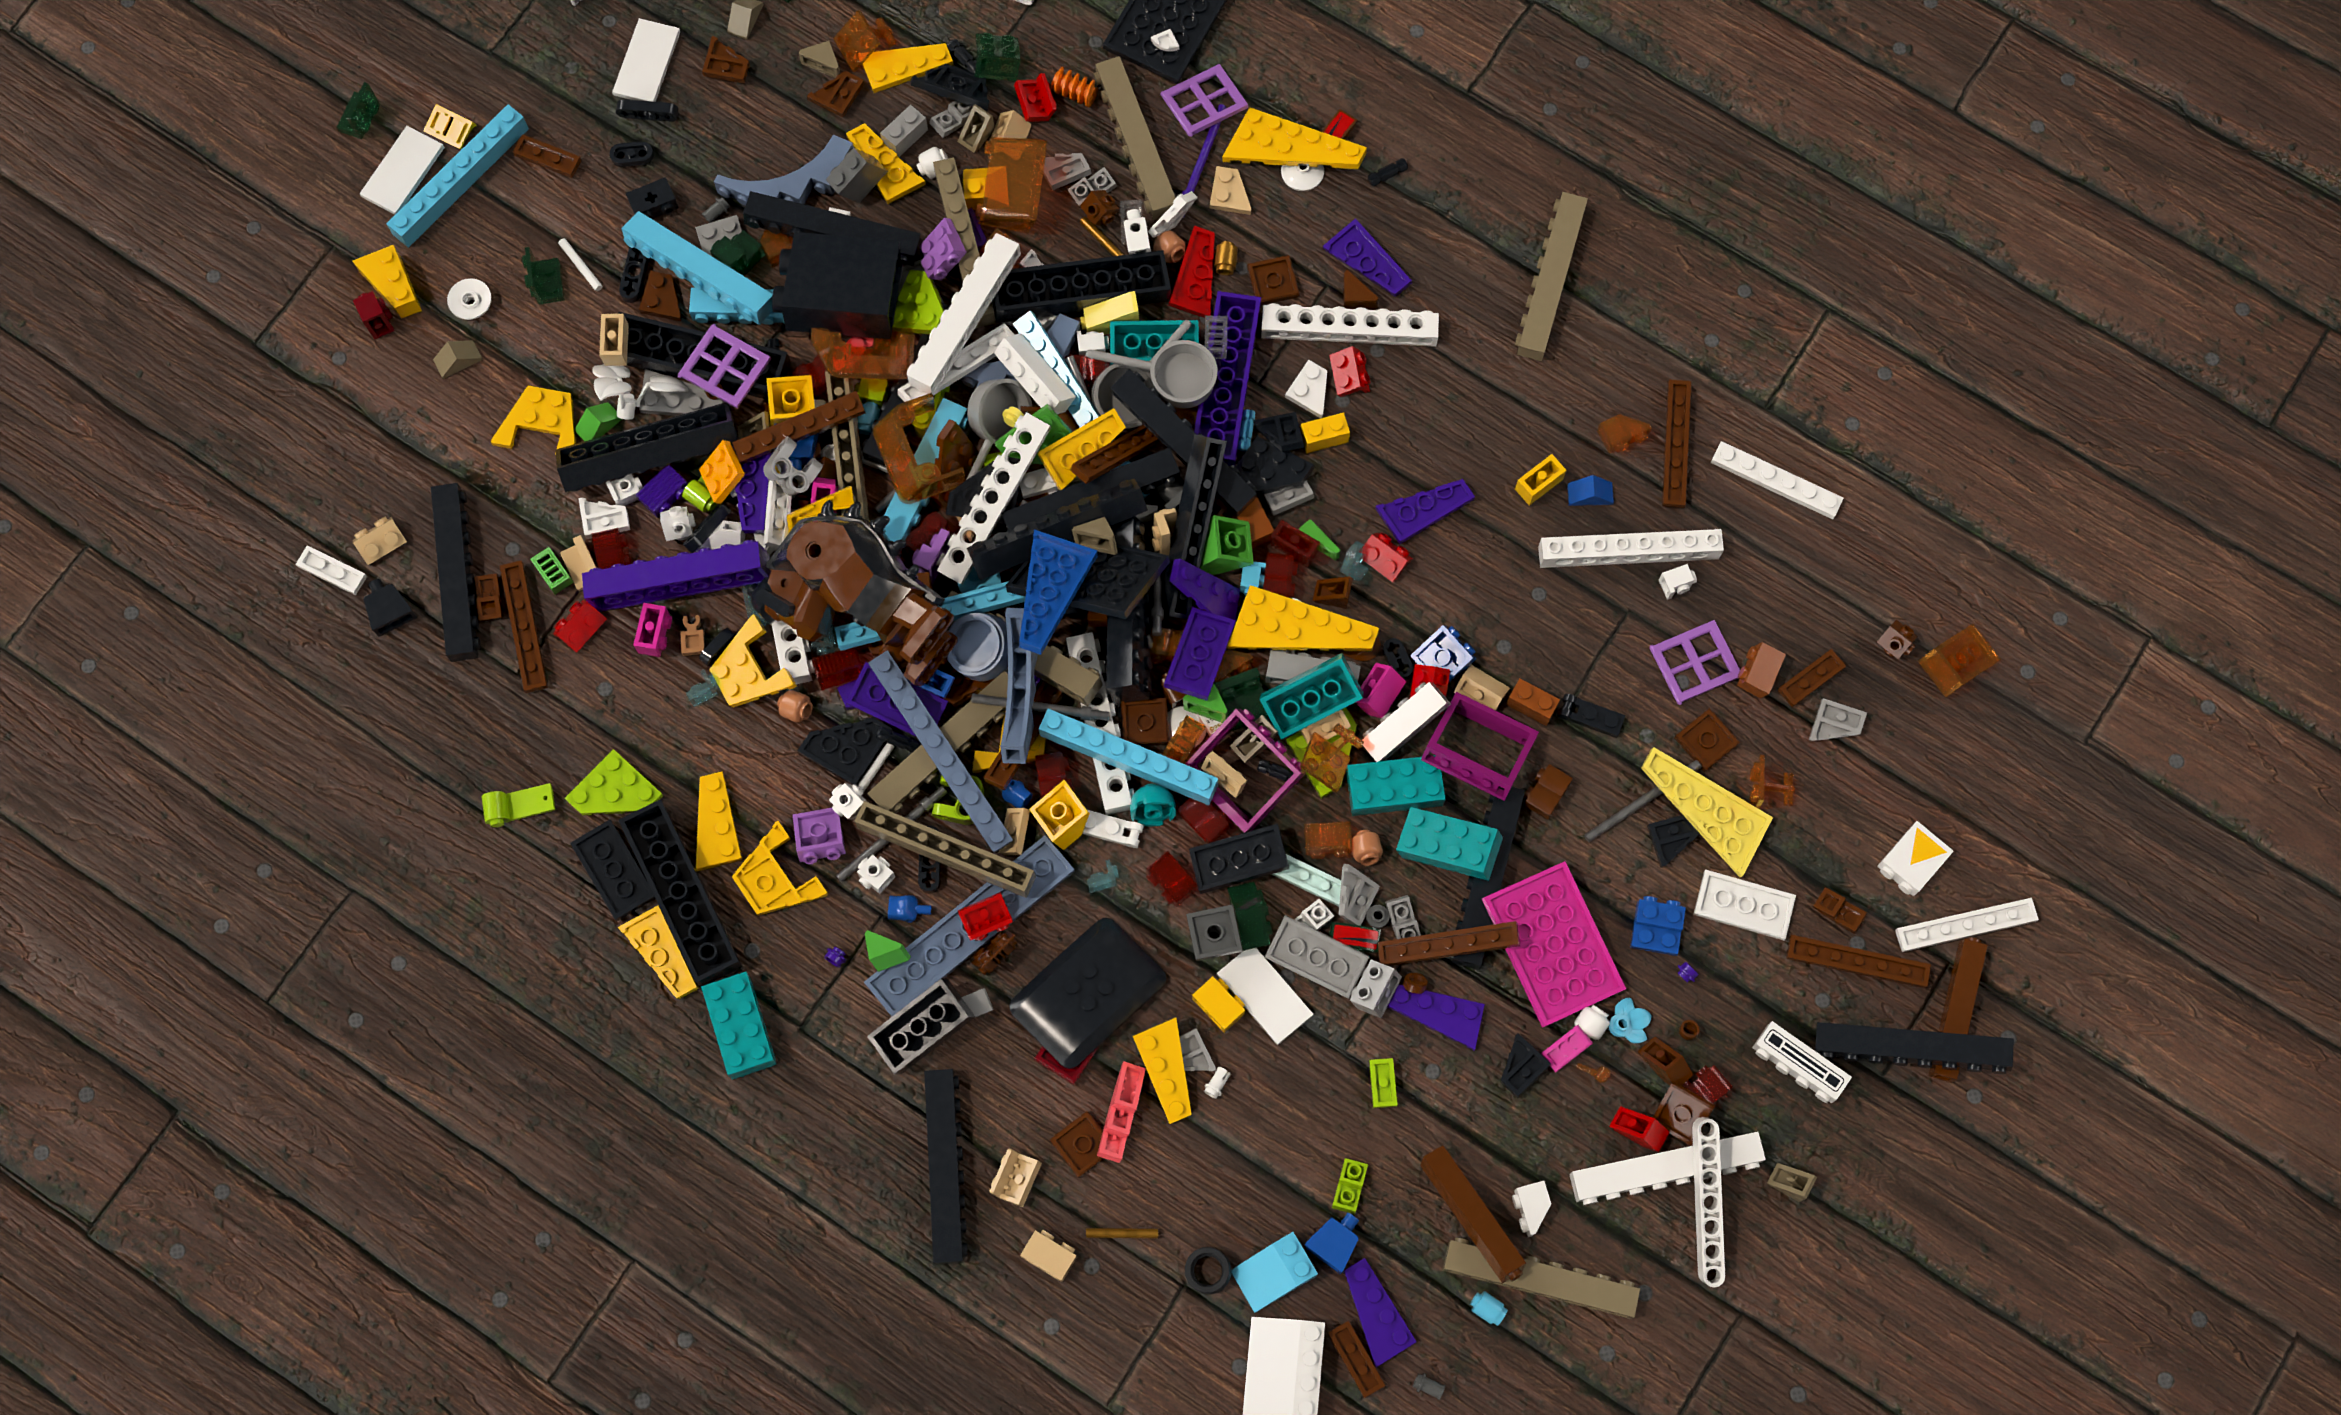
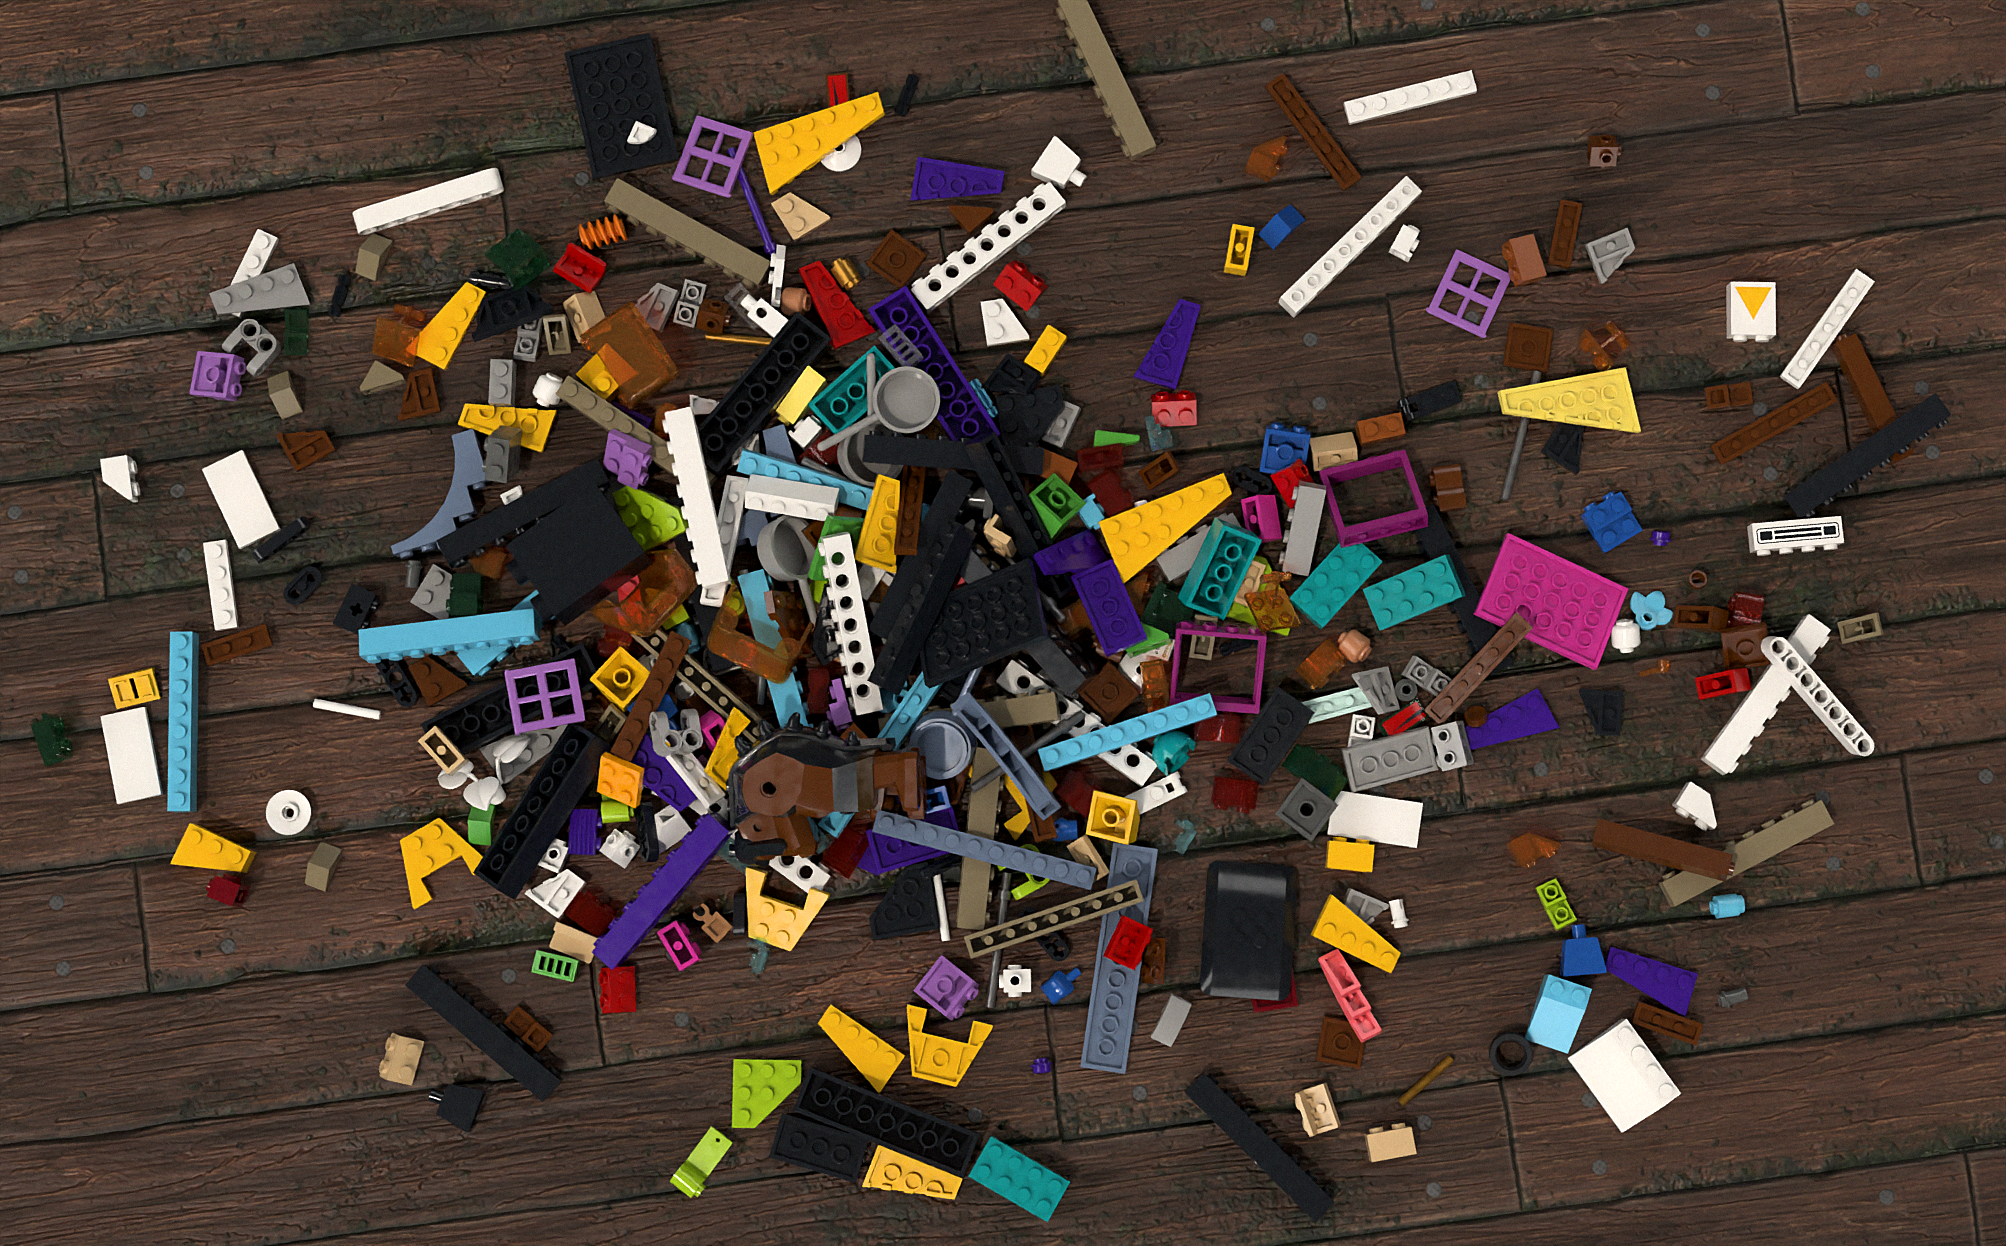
camera: 40 degrees left, 10 degrees up
white plate [296,546,367,595] -> none
reddish brown plate [499,560,548,693] -> none
clear green bracket [522,247,565,305] -> none
nougat head [777,690,813,723] -> none
white brick [829,783,869,820] -> none
bright green slope [865,930,911,972] -> none
black brick [867,979,975,1074] -> none
light yellow plate [1002,407,1024,427] -> none
blue wing [1019,530,1097,655] -> none
dark tan slope [1072,517,1118,555] -> none
tan plate [1201,751,1247,798] -> none
lime plate [1369,1058,1397,1108] -> none
dark pink plate [1541,1024,1593,1073] -> none
white tile [1693,870,1796,941] -> none
clear orange slope [1918,624,2001,698] -> none
none -> white plate [203,540,239,631]
none -> white torso [1031,136,1087,189]
none -> clear orange slope [1506,833,1561,869]

